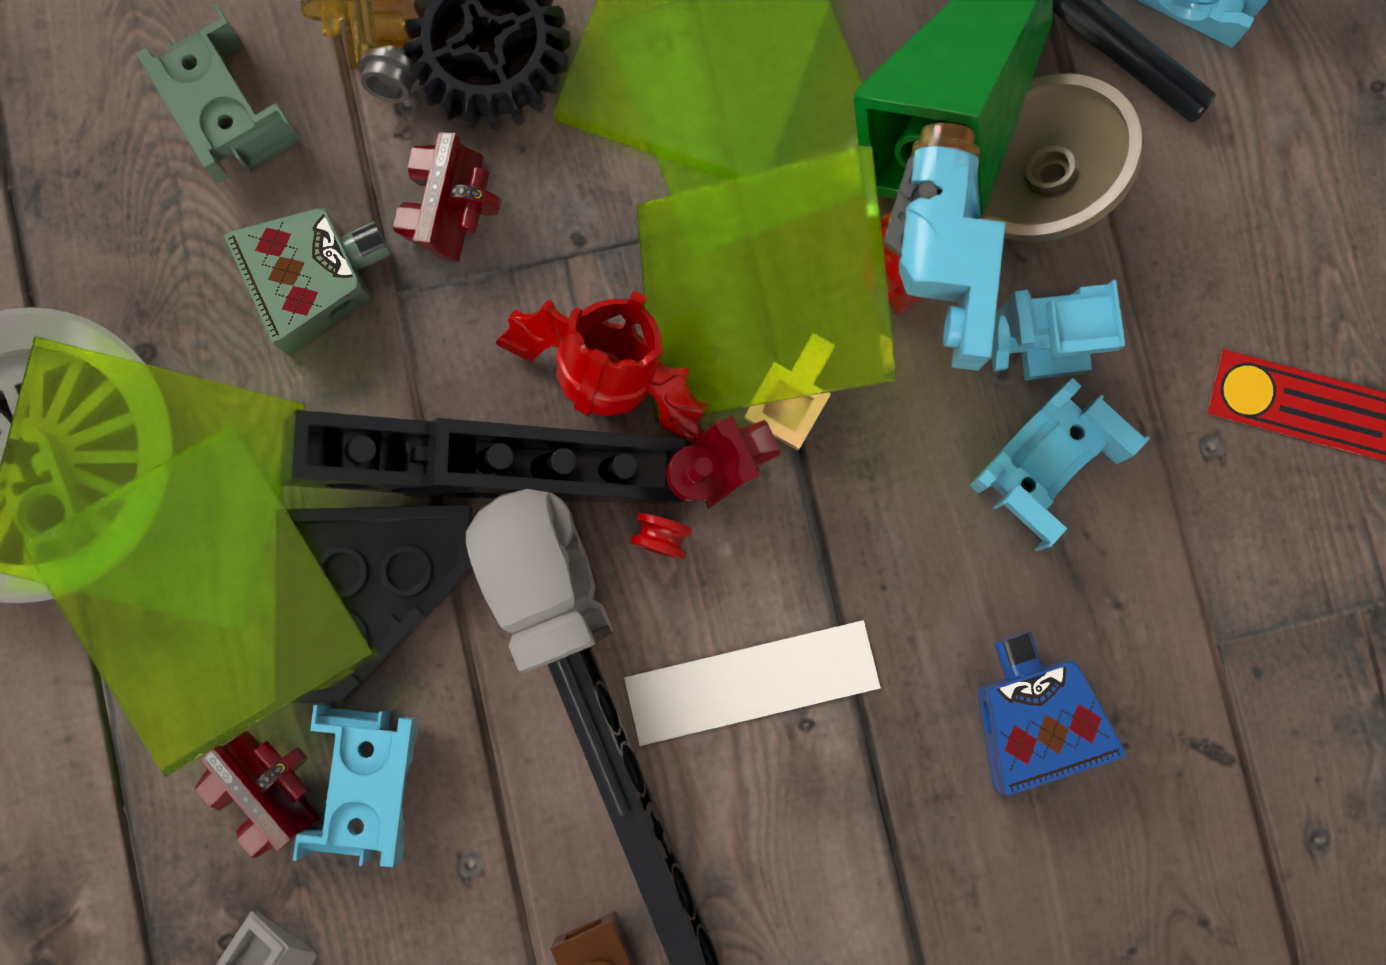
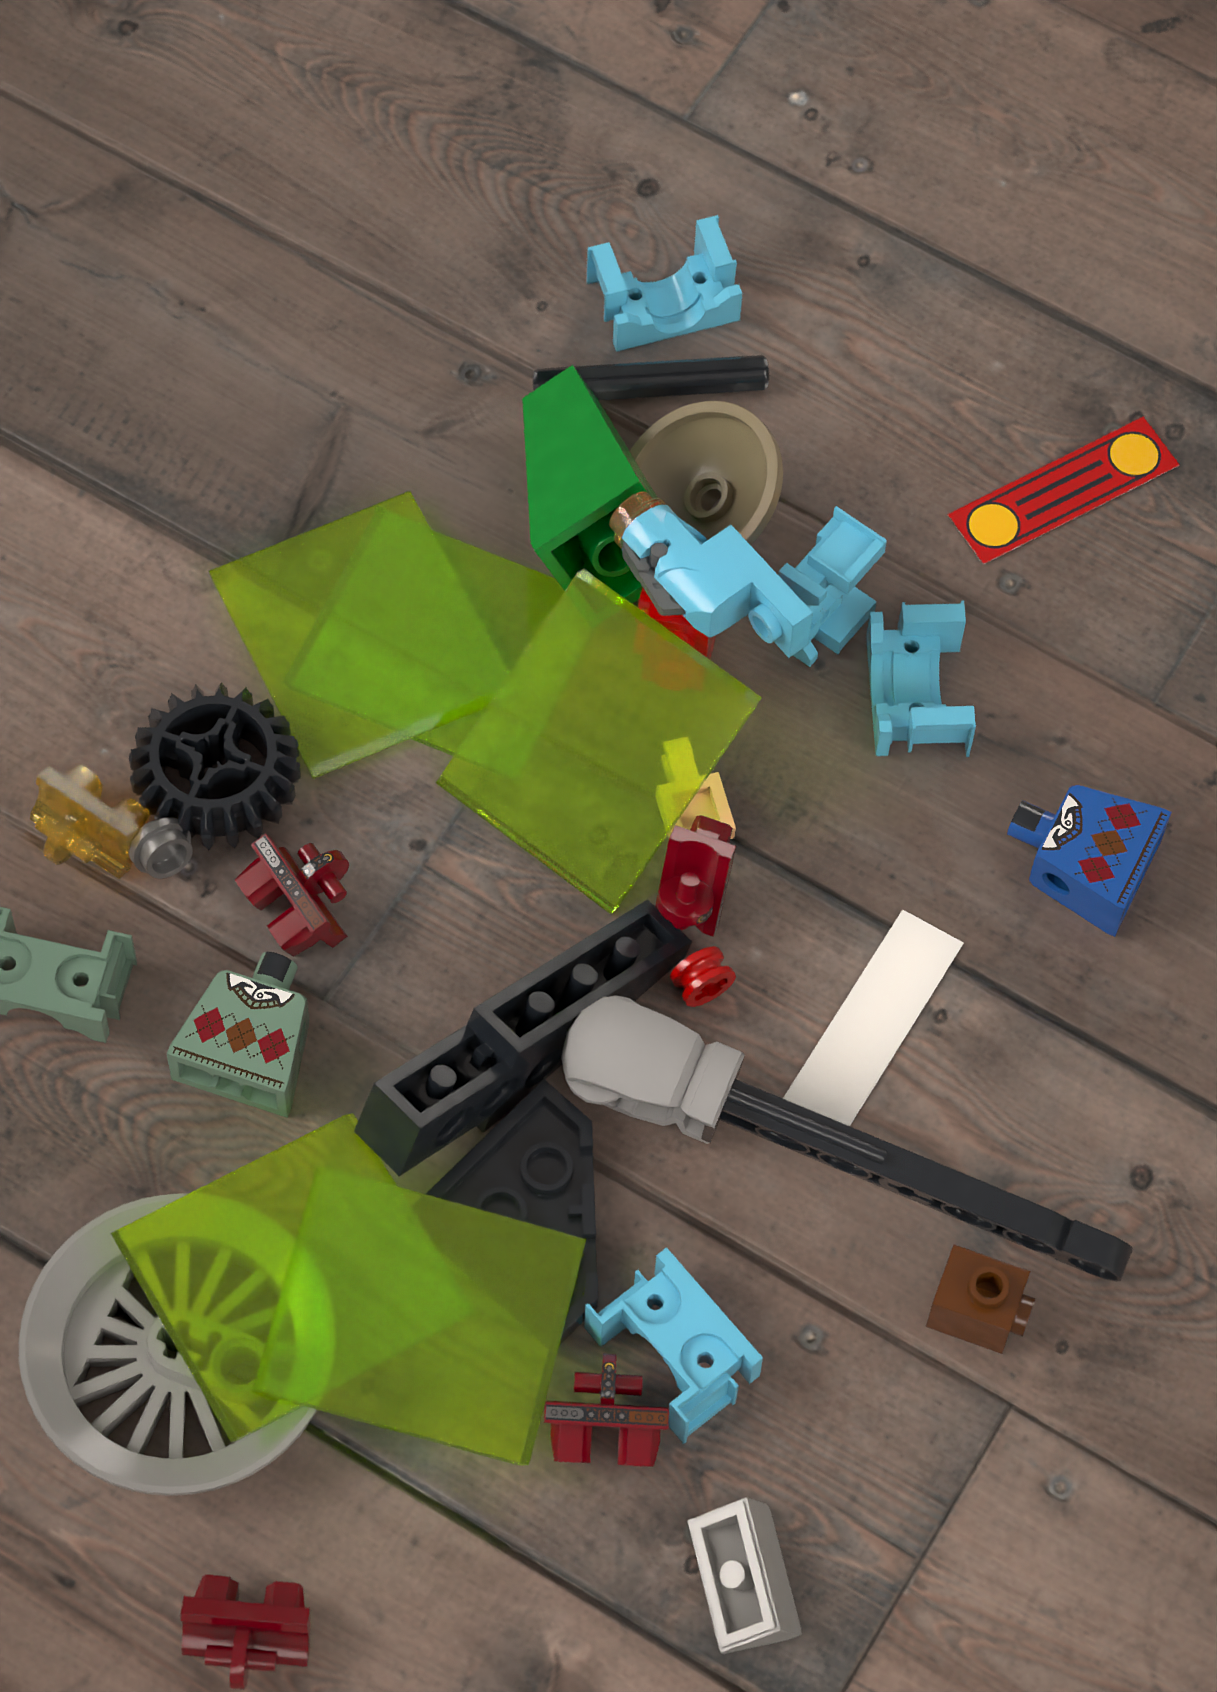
camera: 45 degrees left, 20 degrees down
red helmet [496,290,708,443] -> none

